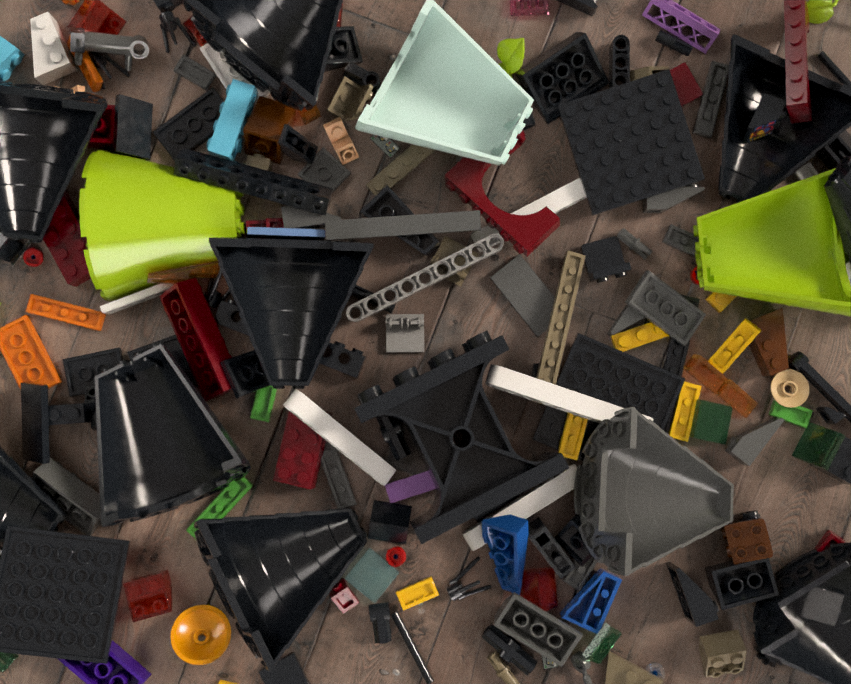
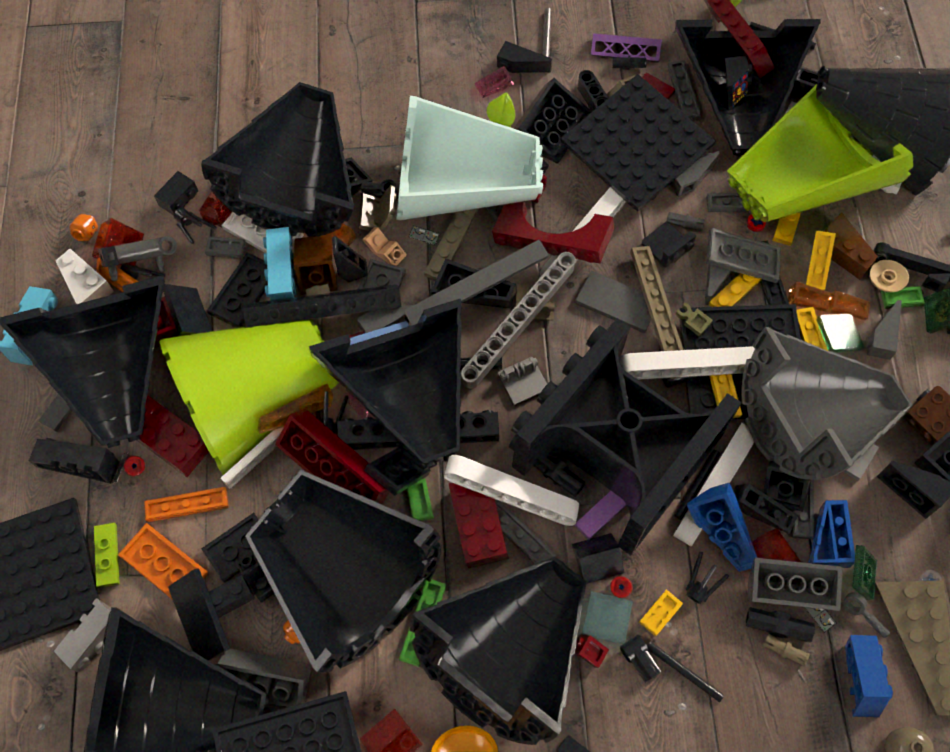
camera: 20 degrees left, 20 degrees down
none -> olive plate [676,303,713,337]

